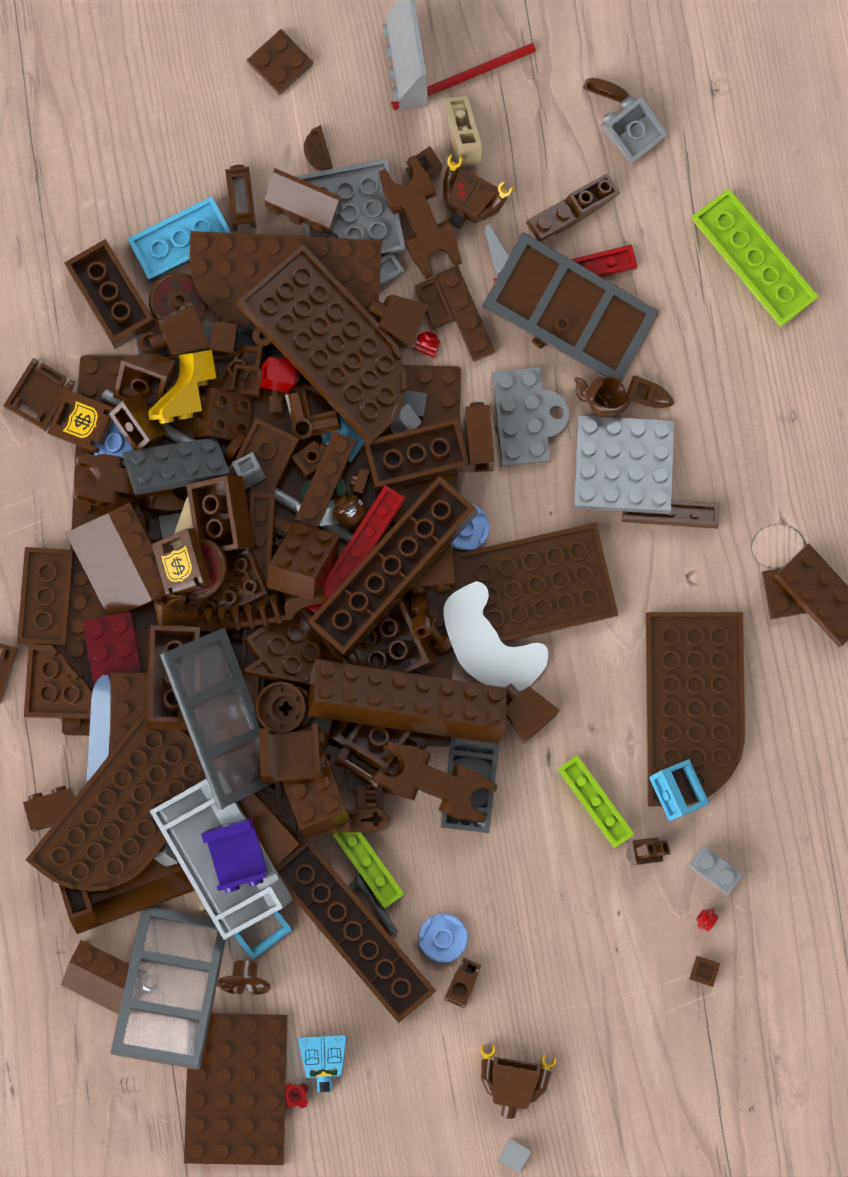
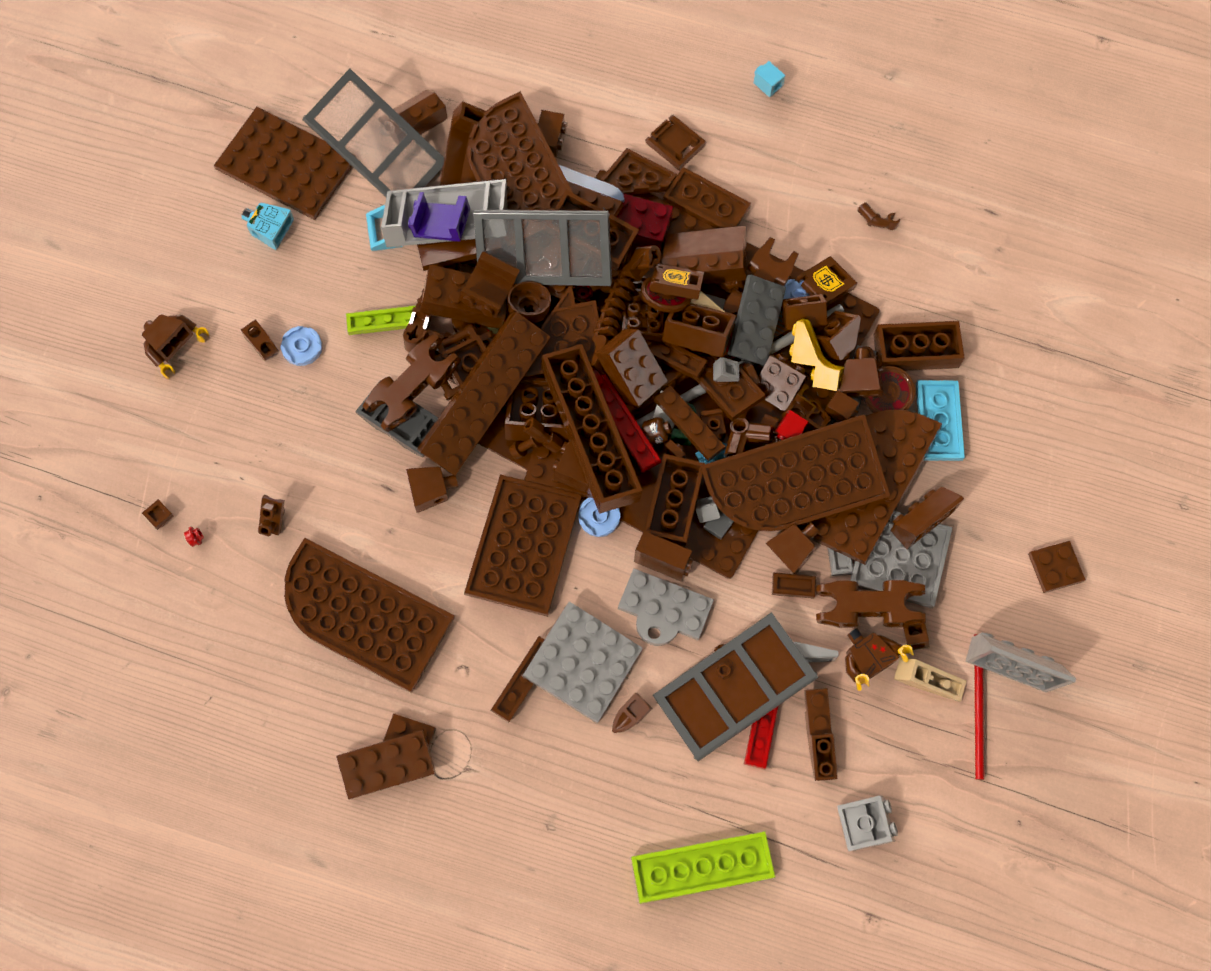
camera: 115 degrees right, 10 degrees down
reddish brown container [3,358,75,432] -> none
reddish brown wheel [217,960,271,995] -> none
reddish brown window [225,165,257,231] -> none
reddish brown brick [275,839,436,1024] -> none
red plate [285,1083,309,1108] -> none
reddish brown tile [304,125,333,171] -> none
dark grey piece [349,873,398,936] -> none
red plate [413,331,441,358] -> none
reddish brown plate [436,266,495,362] -> none
white sticker [443,581,548,691] -> none
light grey slope [498,1139,532,1173] -> none
lime plate [557,755,634,849] -> none
reddish brown hair [574,376,630,418] -> none
reddish brown tile [583,78,629,103] -> none
medium azure tile [649,759,710,822] -> none
light grey brick [687,845,743,896] -> none

